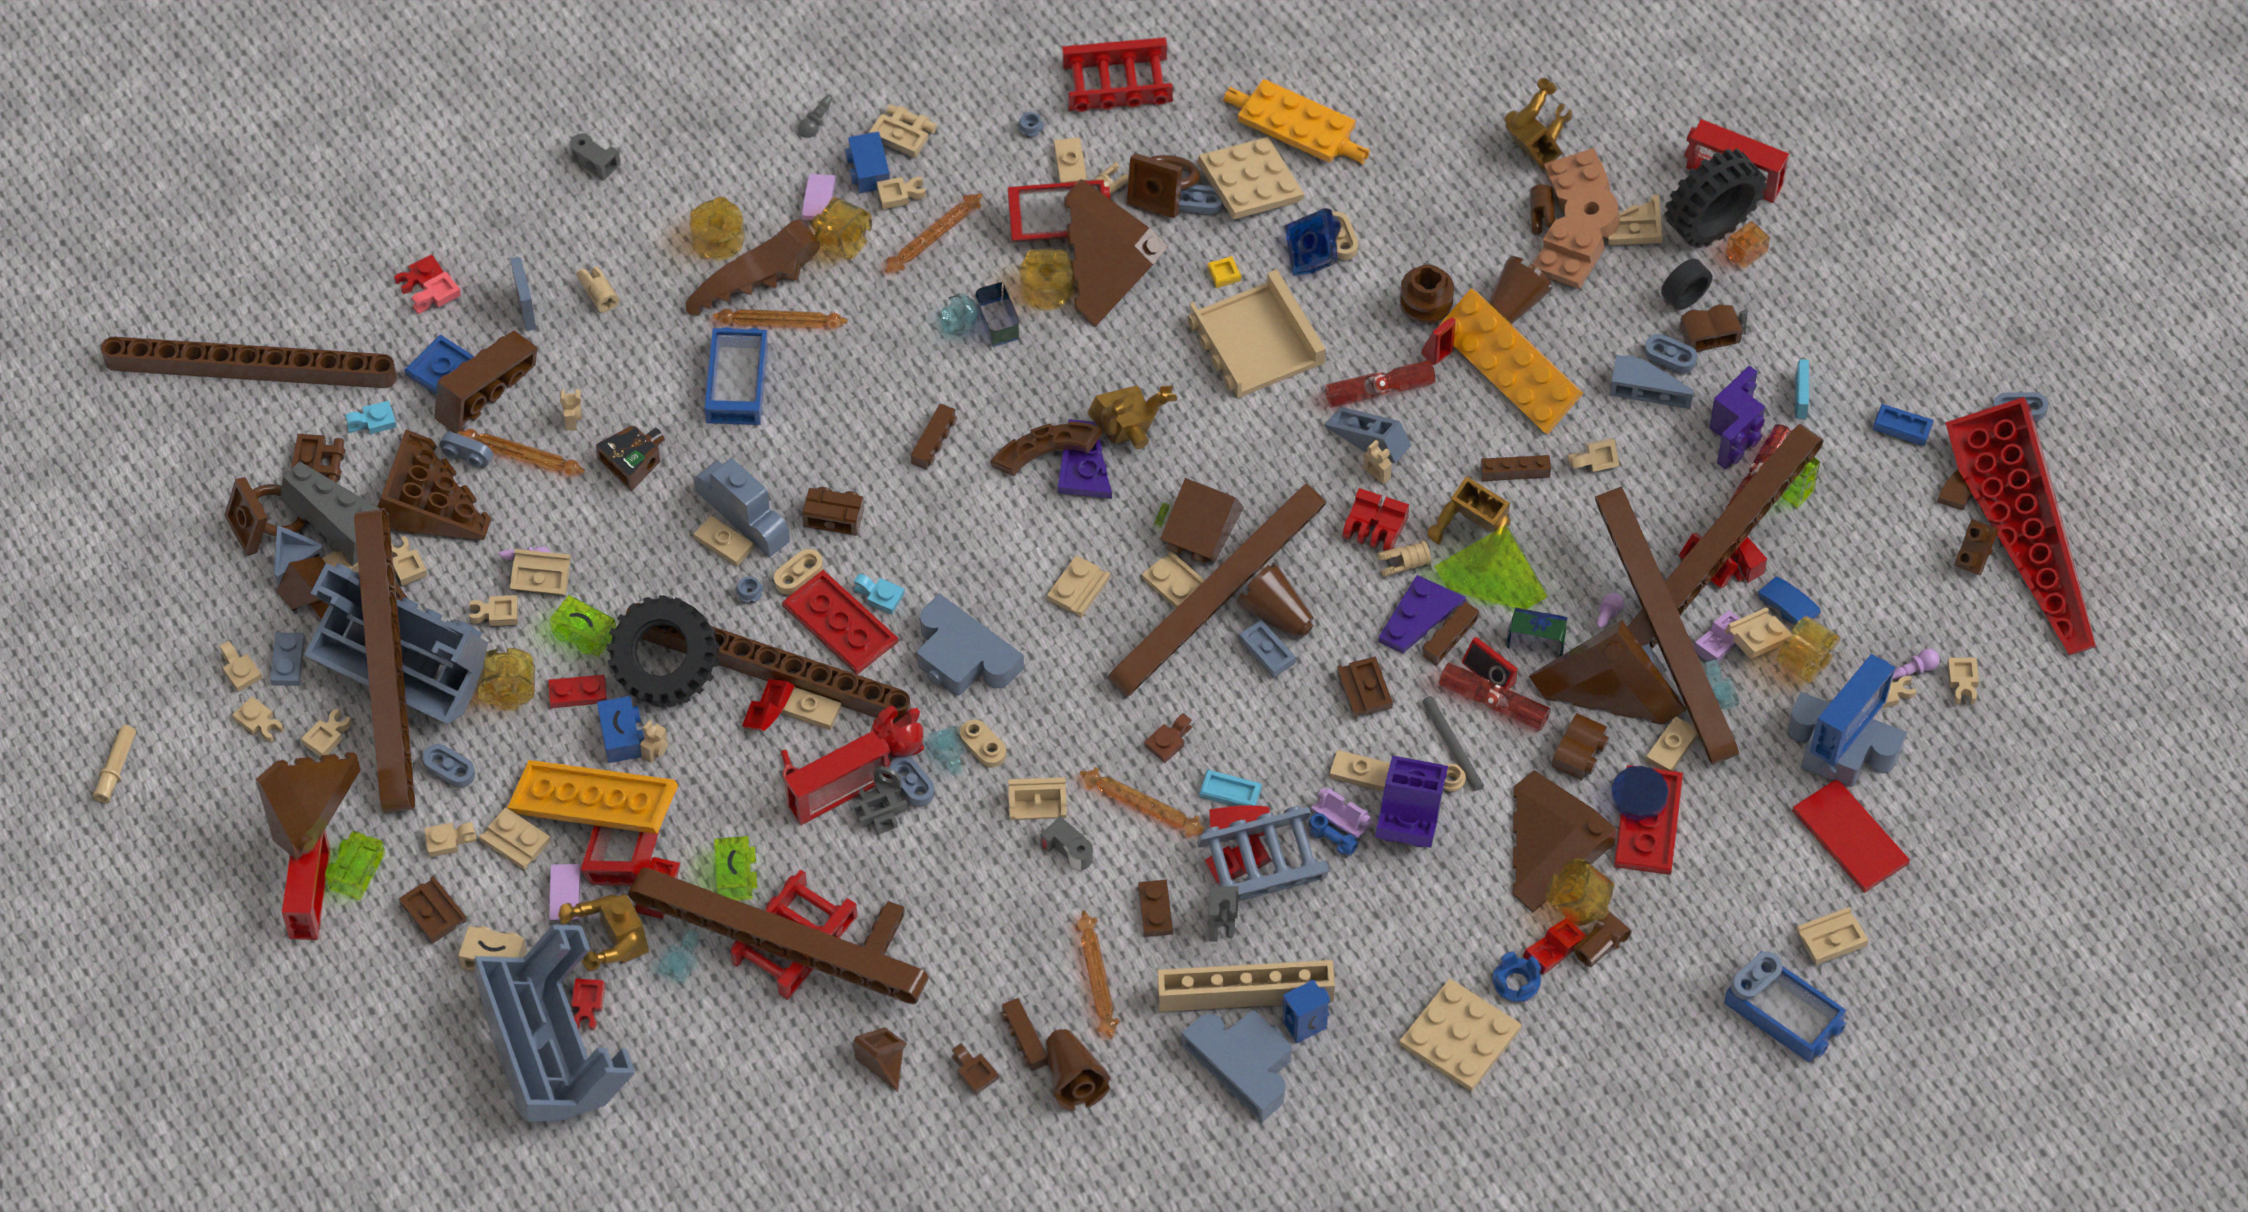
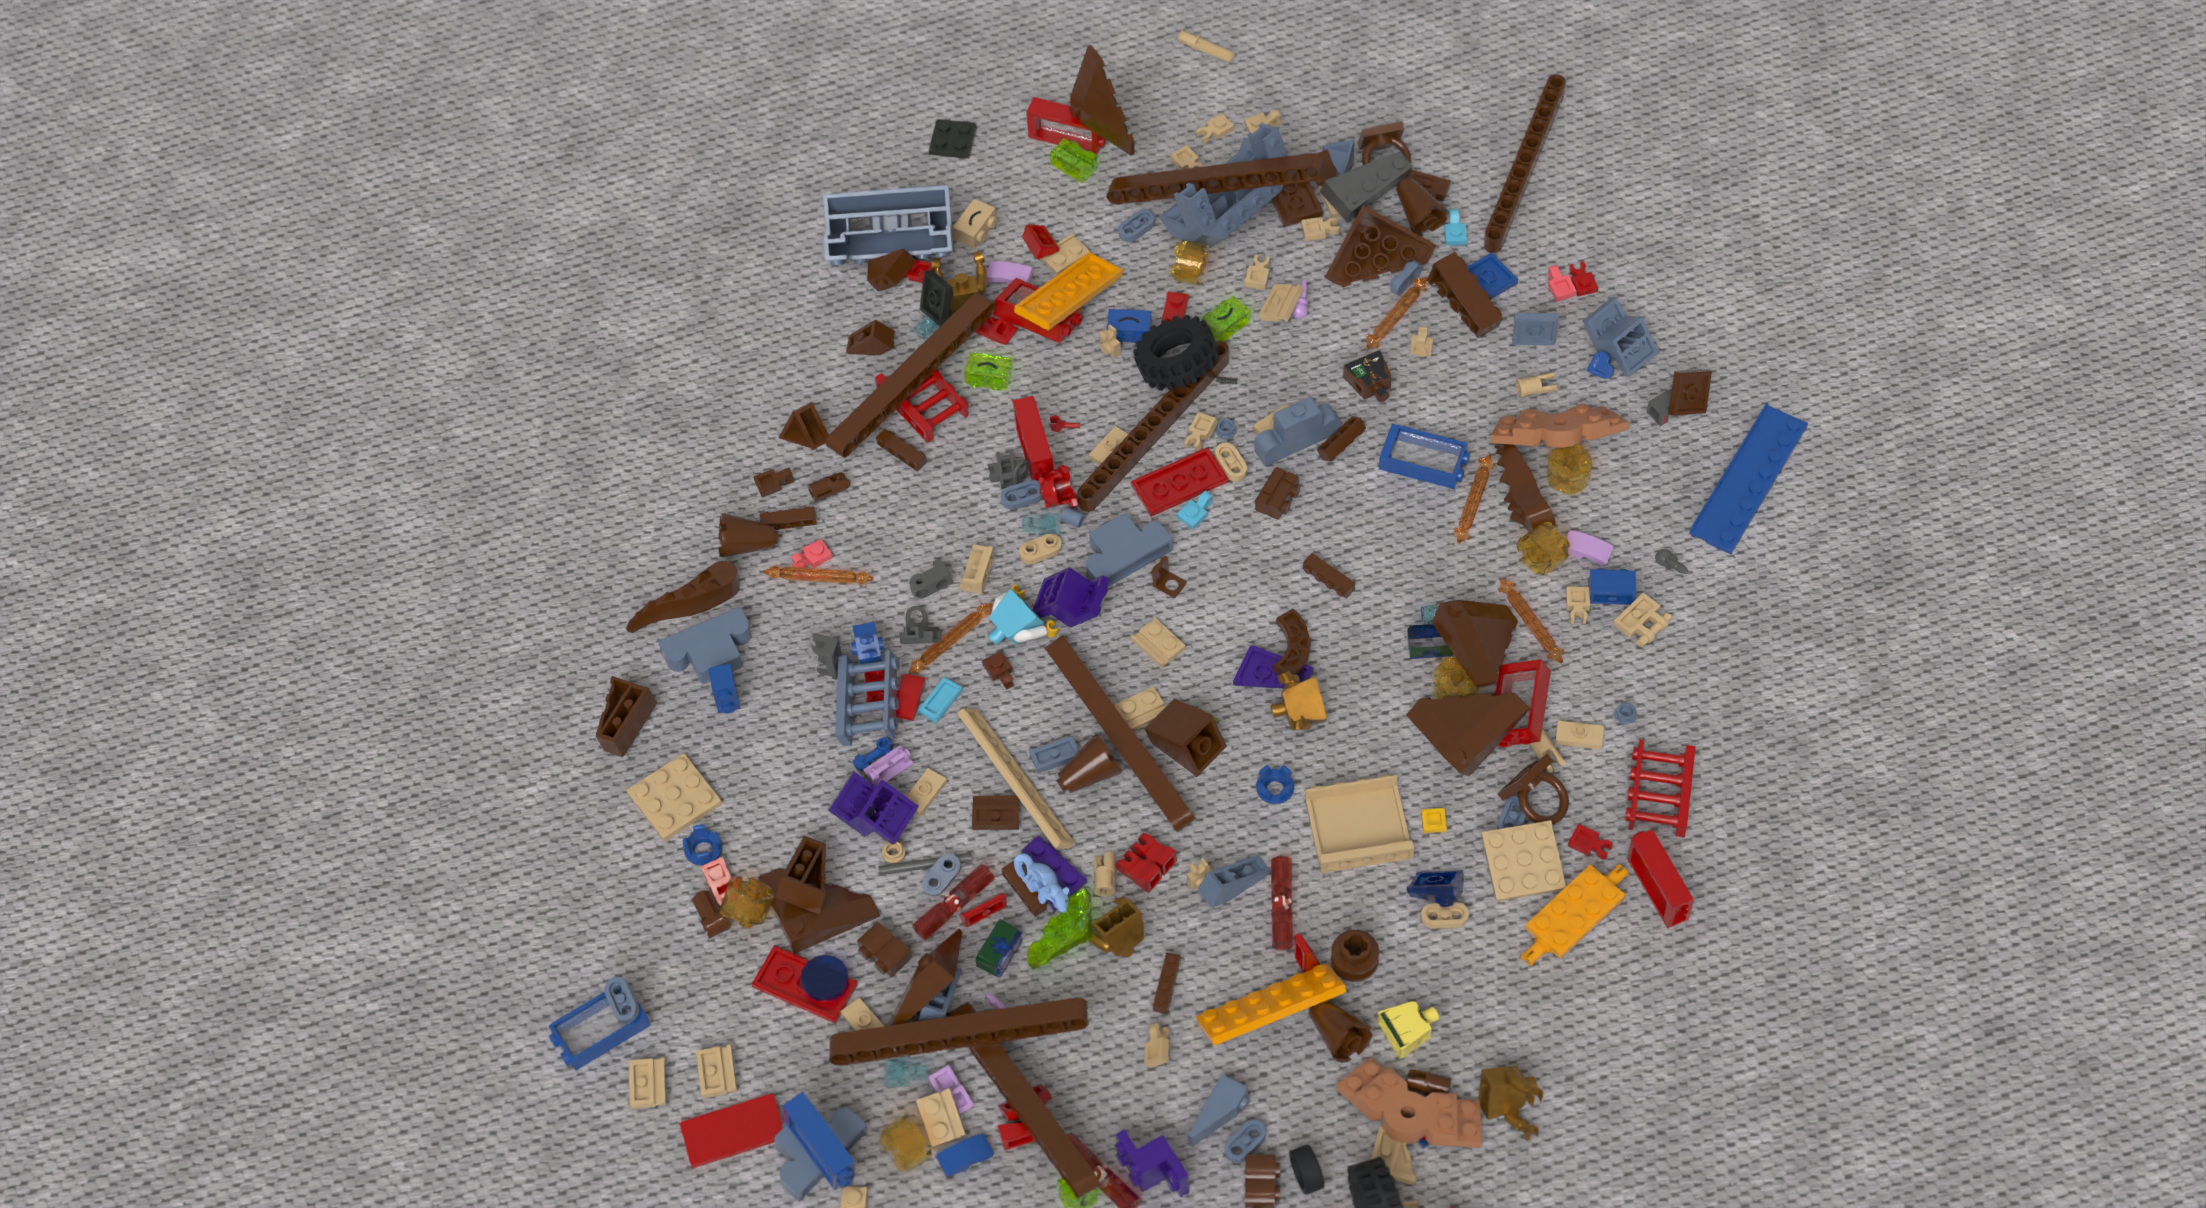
camera: 110 degrees right, 0 degrees up
reddish brown plate [399,876,467,944] -> none
tan plate [424,822,477,857] -> none
red slope [742,679,795,731] -> none
reddish brown plate [1138,879,1173,937] -> none
tan brick [1157,960,1335,1012] -> none
none -> reddish brown wedge [596,676,657,757]
none -> reddish brown animal [625,561,740,633]
none -> tan plate [696,1045,737,1099]
none -> reddish brown wedge [775,835,826,914]
none -> coral plate [791,539,832,571]
none -> reddish brown hinge [808,472,851,503]
none -> reddish brown slope [846,319,895,356]
none -> blue hinge [851,621,885,664]
none -> reddish brown slope [867,248,915,291]
none -> dark grey piece [899,606,942,644]
none -> pearl dark grey plate [919,270,953,326]
none -> sand blue plate [922,854,960,896]
none -> pearl dark grey plate [929,119,977,159]
none -> tan tile [958,709,1075,849]
none -> medium azure torso [988,584,1059,645]
none -> light blue animal [1014,854,1069,912]
none -> red slope [1022,224,1060,259]
none -> dark purple bracket [1032,567,1110,627]
none -> sand blue hinge [1061,507,1085,528]
none -> reddish brown bracket [1151,556,1187,598]
none -> tan plate [1184,412,1218,451]
none -> blue piece [1256,765,1294,804]
none -> reddish brown piece [1316,416,1366,462]
none -> light yellow torso [1377,1001,1439,1059]
none -> reddish brown cone [1396,178,1449,236]
none -> reddish brown slope [1432,600,1518,687]
none -> nougat plate [1491,404,1629,448]
none -> red plate [1568,824,1613,860]
none -> sand blue bracket [1583,297,1659,377]
none -> blue tile [1586,351,1614,379]
none -> red window [1627,829,1694,929]
none -> reddish brown plate [1668,369,1712,416]
none -> blue plate [1689,403,1808,555]

